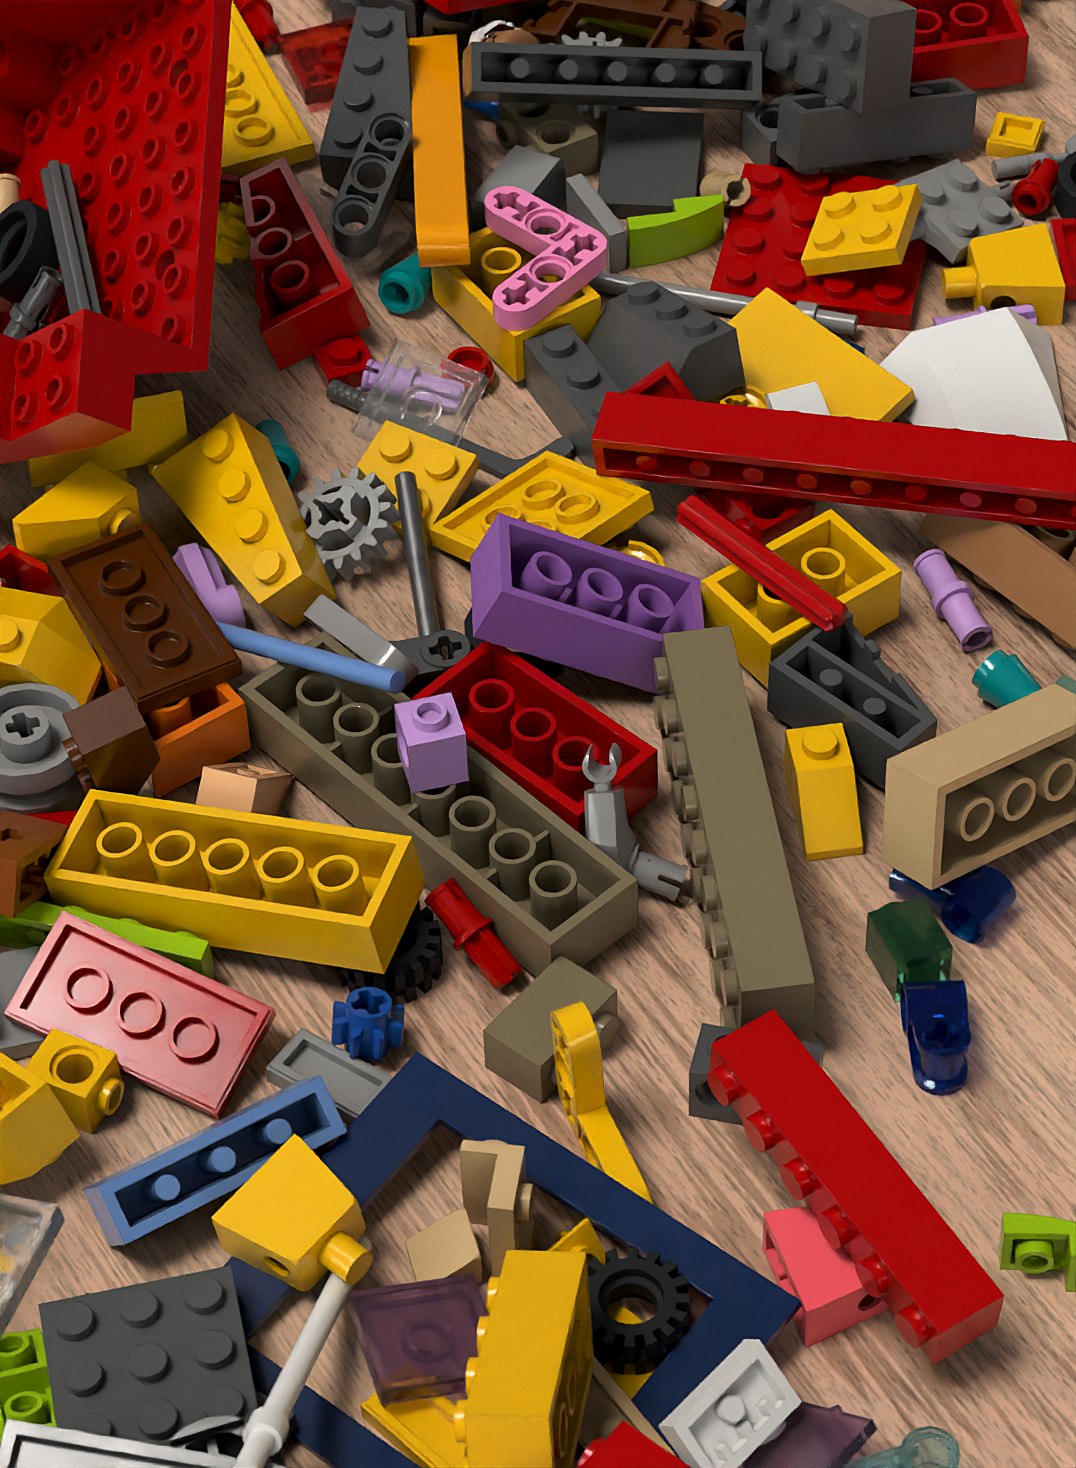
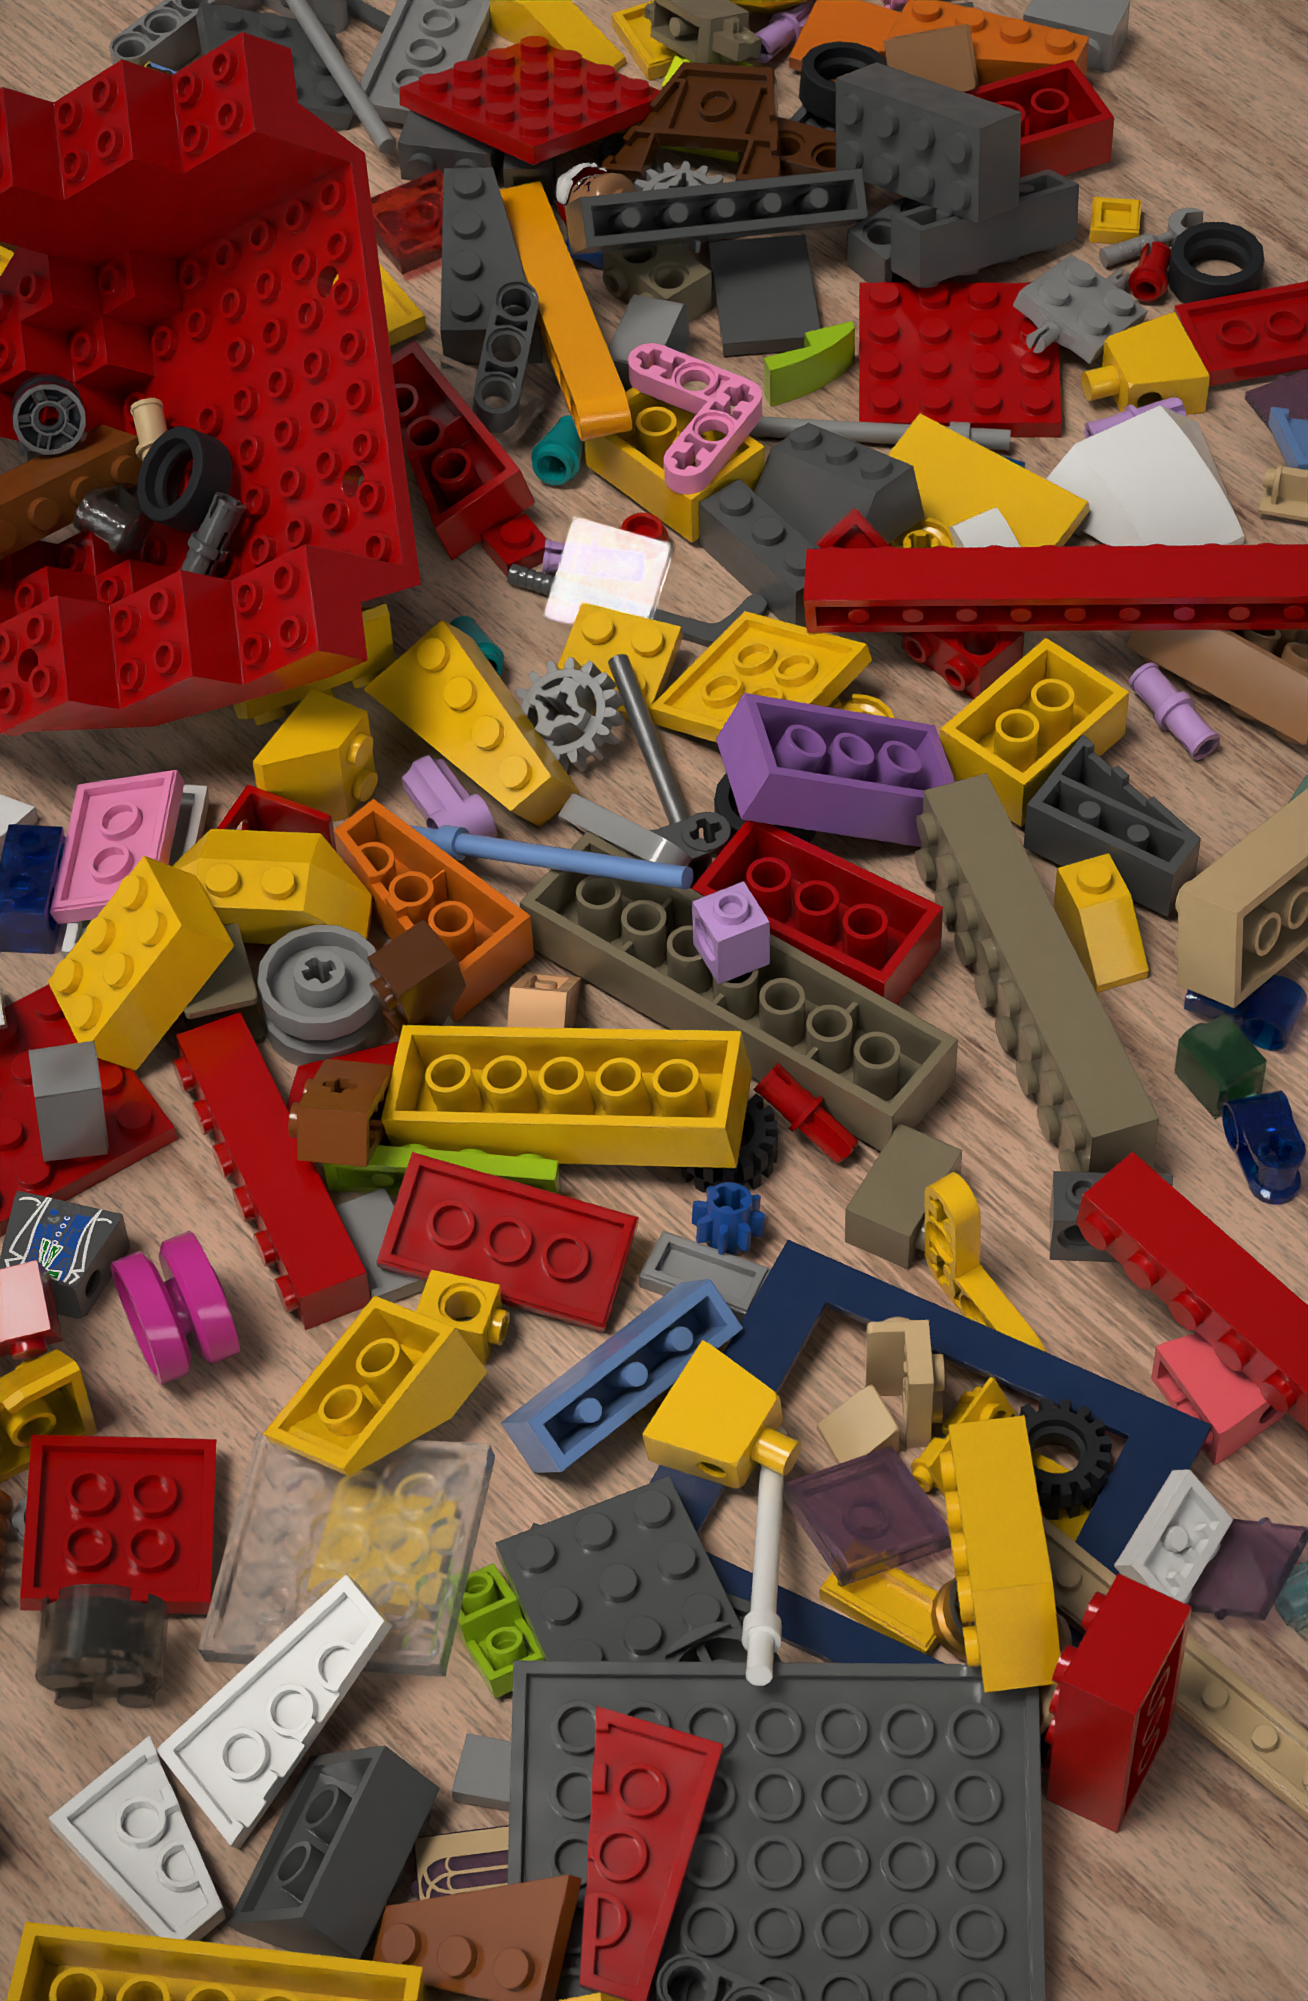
camera: 10 degrees left, 5 degrees up
dark grey axle [40,160,103,315] -> none
reddish brown tile [46,521,243,716] -> none
light grey tile [566,174,627,274] -> none
light grey arm [582,743,688,902] -> none
red axle [676,495,848,633] -> none
tan pin [700,170,751,209] -> none
yellow plate [801,184,923,276] -> none
teal cone [972,650,1043,708] -> none

